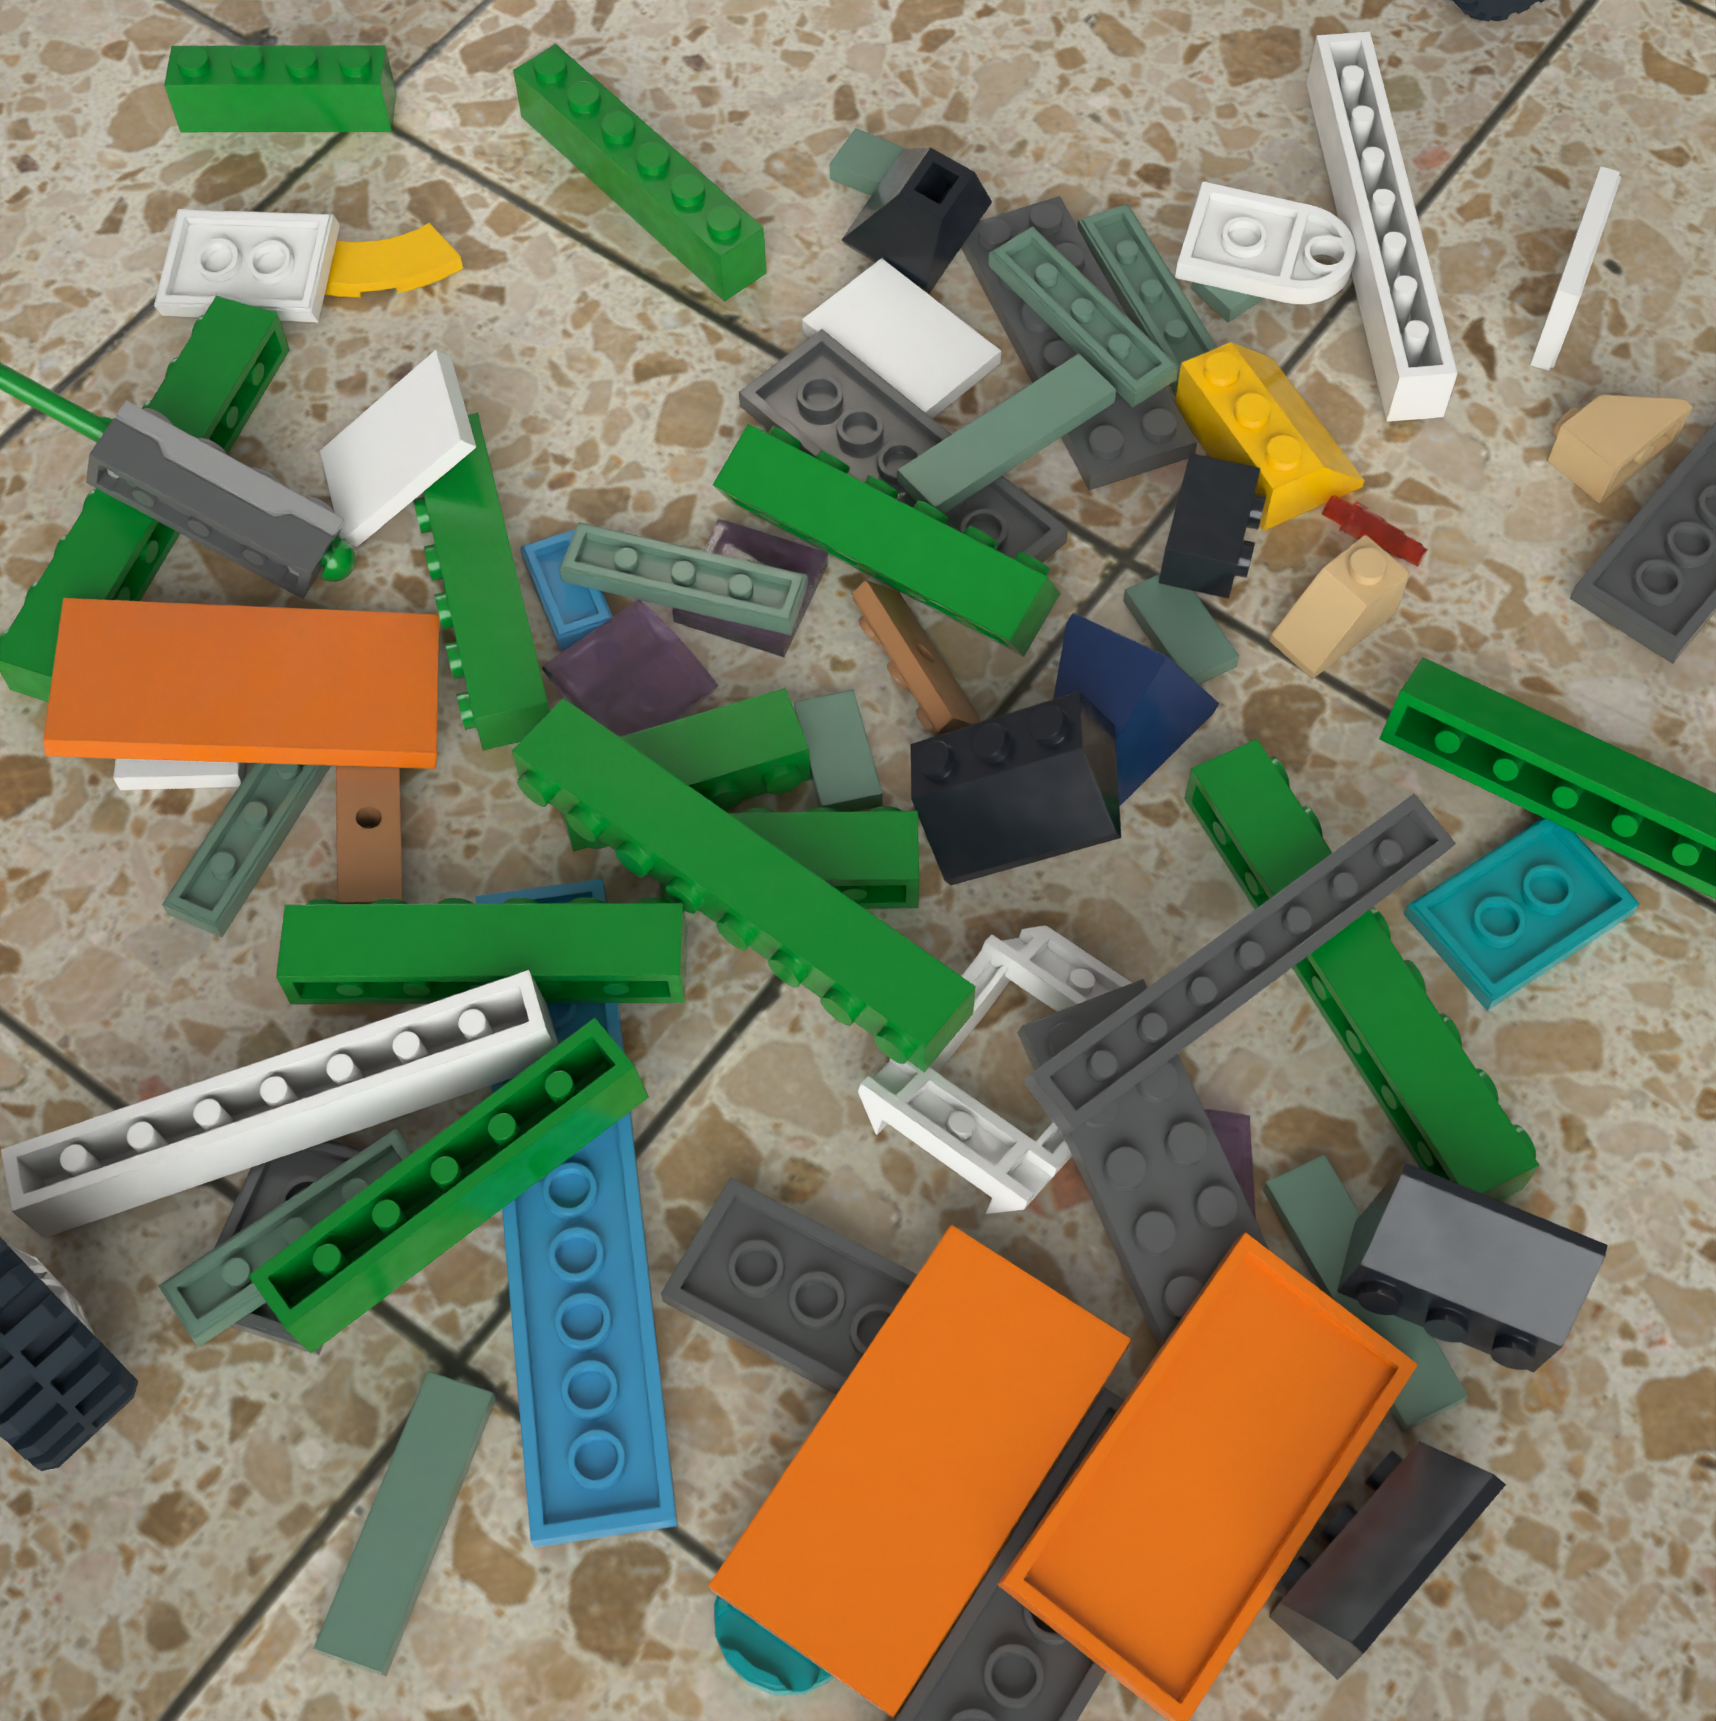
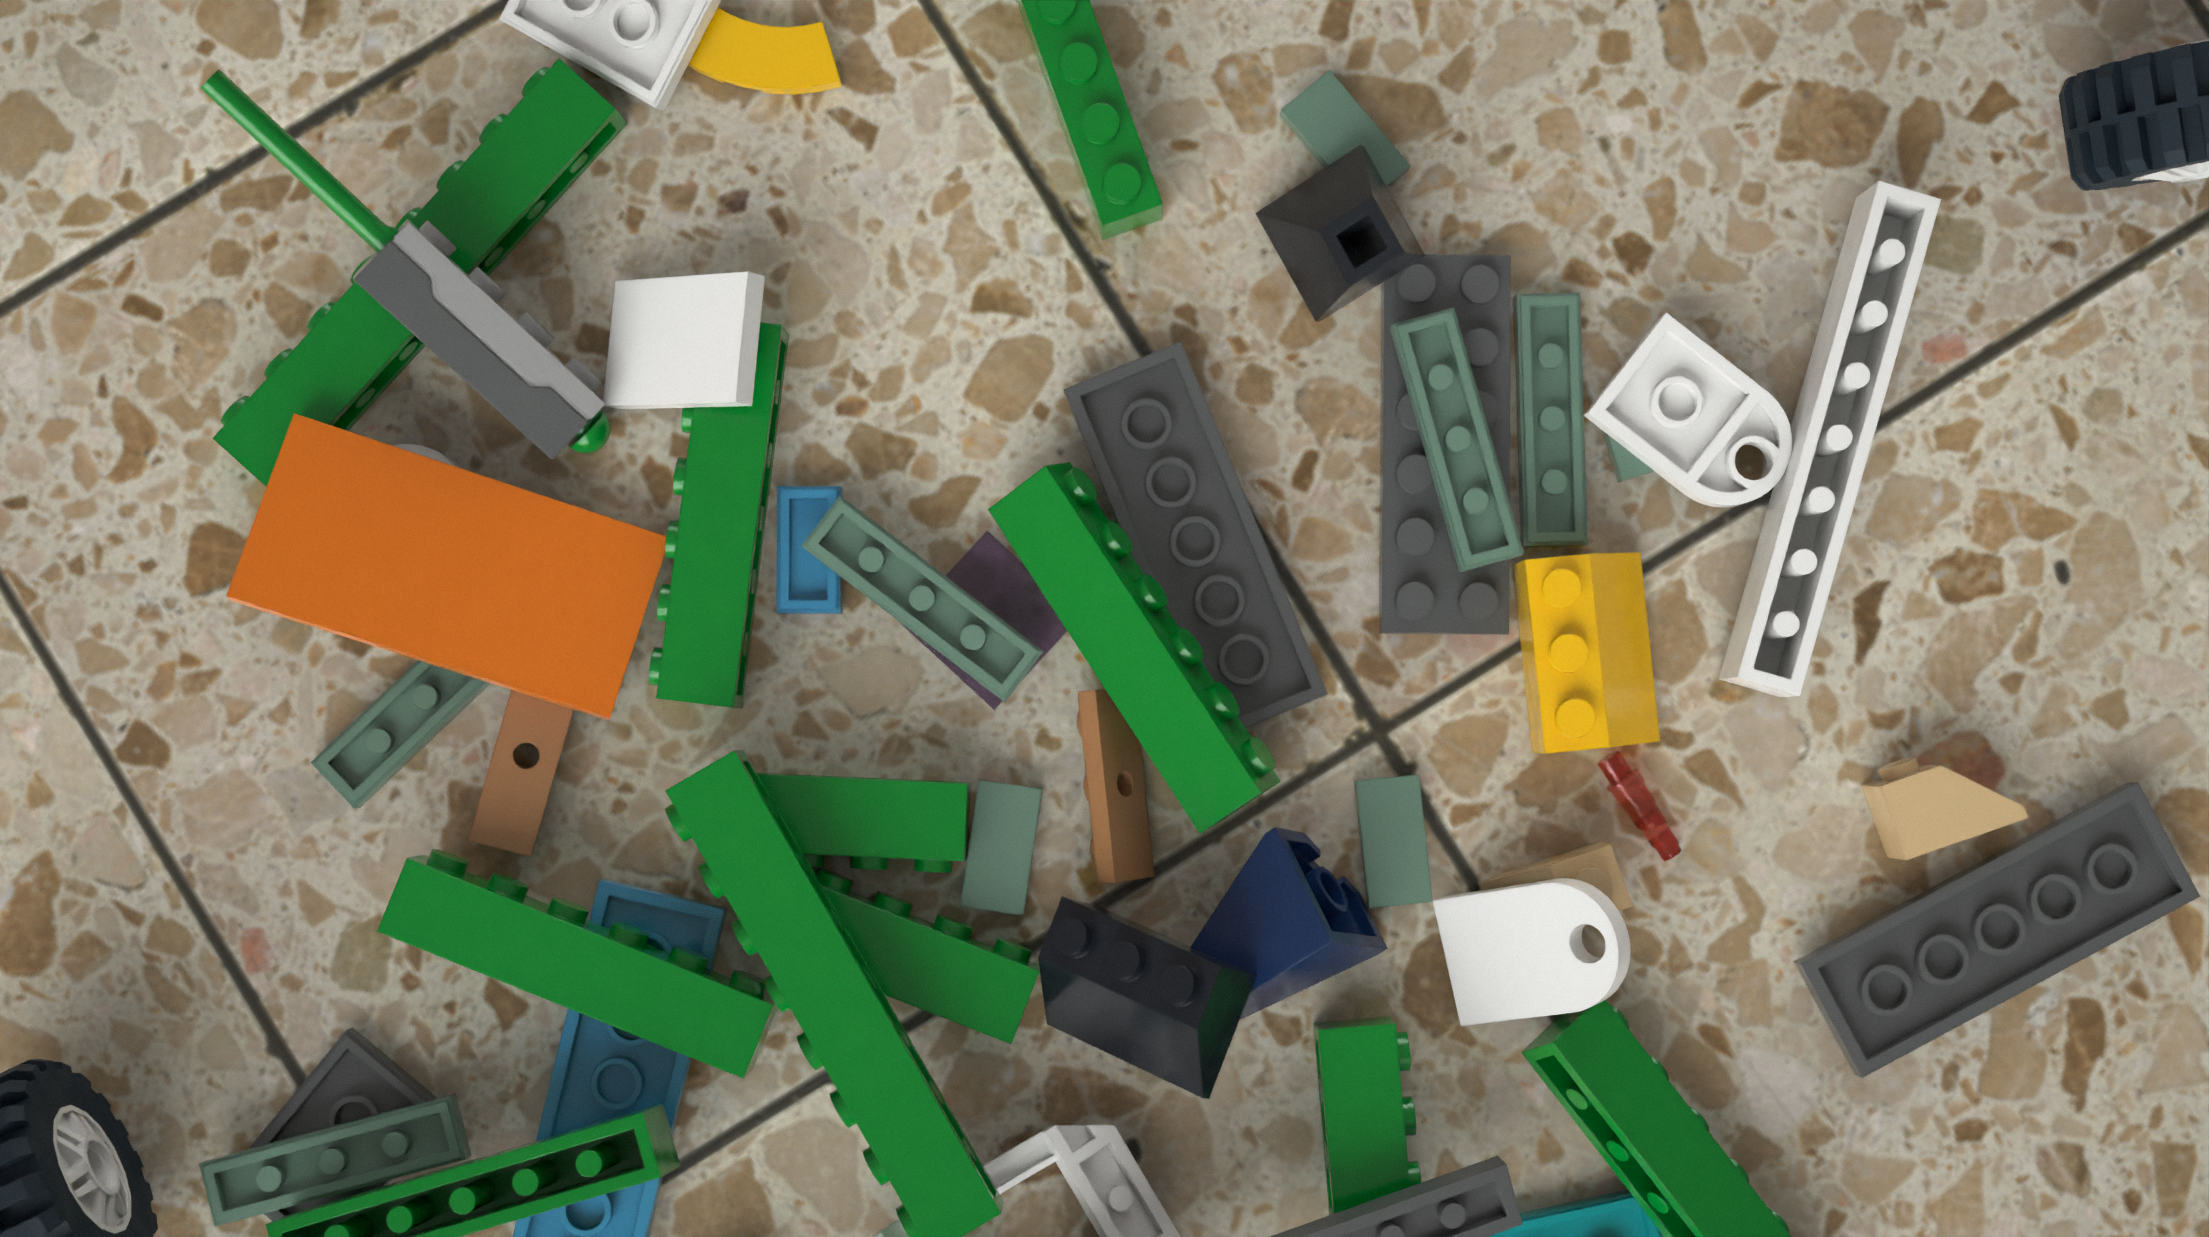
camera: 20 degrees right, 25 degrees up
white brick [1,970,559,1238] -> none
clear purple slope [542,599,719,737] -> none
white tile [802,258,1002,419] -> none
sand green tile [897,354,1116,513] -> none
black hinge [1159,453,1266,599] -> none
white tile [1530,166,1621,371] -> none
none -> white tile [1433,878,1631,1026]

